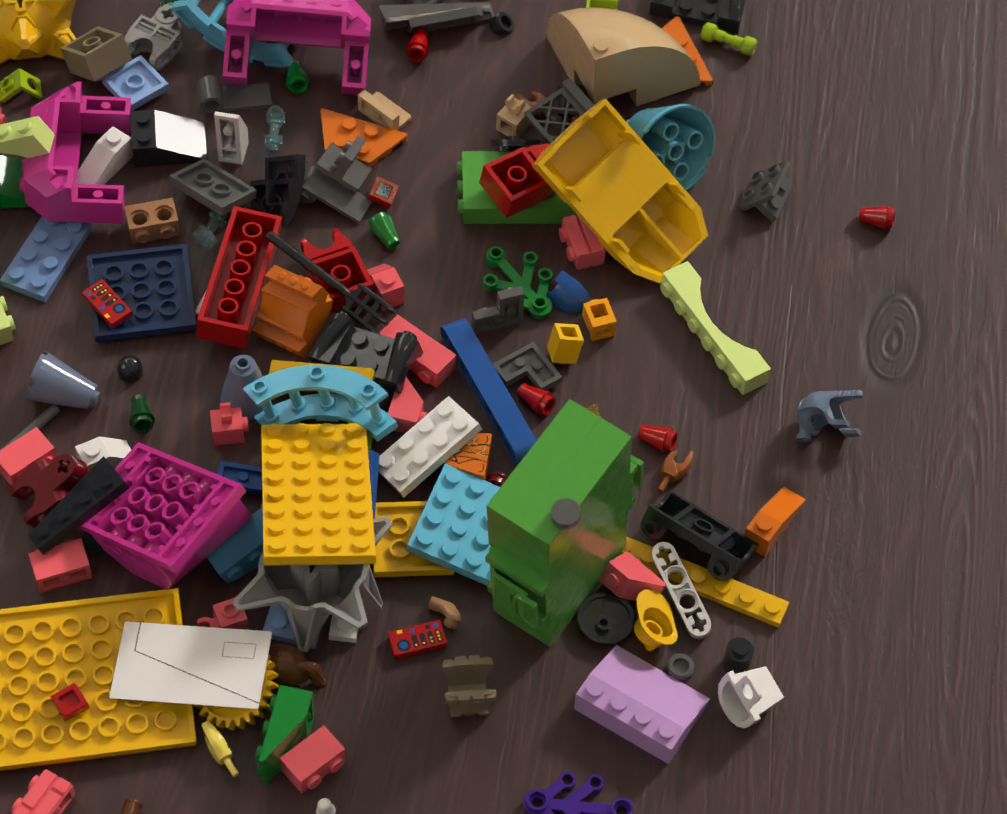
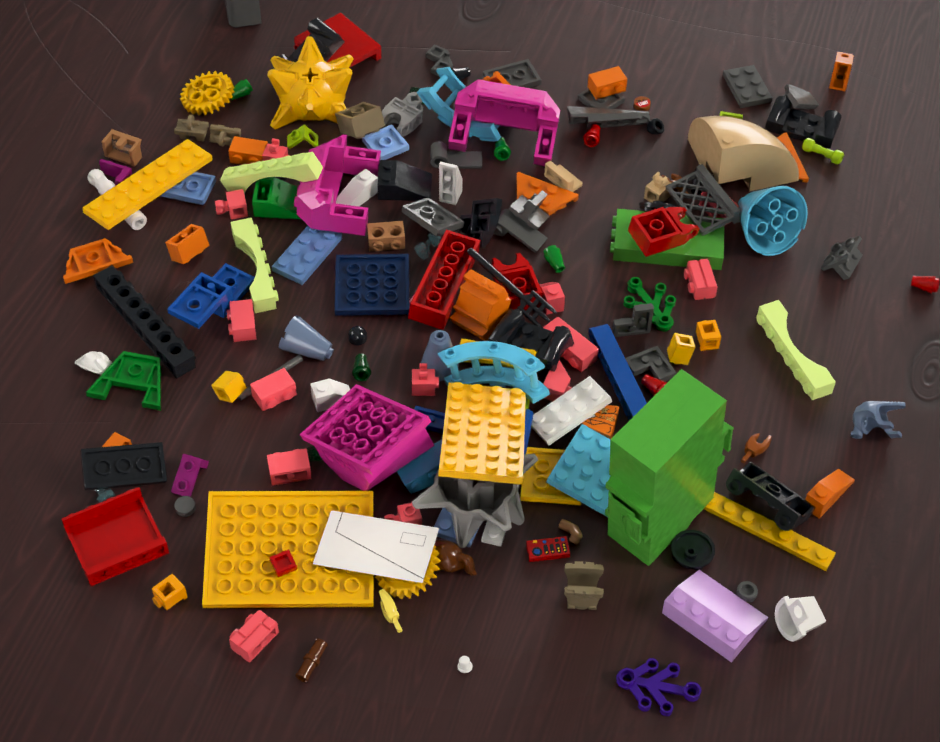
camera: 10 degrees right, 5 degrees down
dark red piece [9,454,89,527] -> none
black wing [28,456,129,555] -> none
red tile [82,279,133,329] -> none
green slope [255,685,314,785] -> none
clear light blue bar [265,106,285,150] -> none
coral brick [280,725,346,794] -> none
tile [367,176,399,209] -> none
yellow piece [532,98,708,284] -> none
blue brick [547,270,591,313] -> none
dark grey tile [551,498,581,529] -> none
coral slope [599,551,667,601] -> none
yellow piece [634,589,678,651] -> none
red cone [638,424,678,452] -> none
white beam [652,542,711,639] -> none
black brick [723,637,754,674] -> none

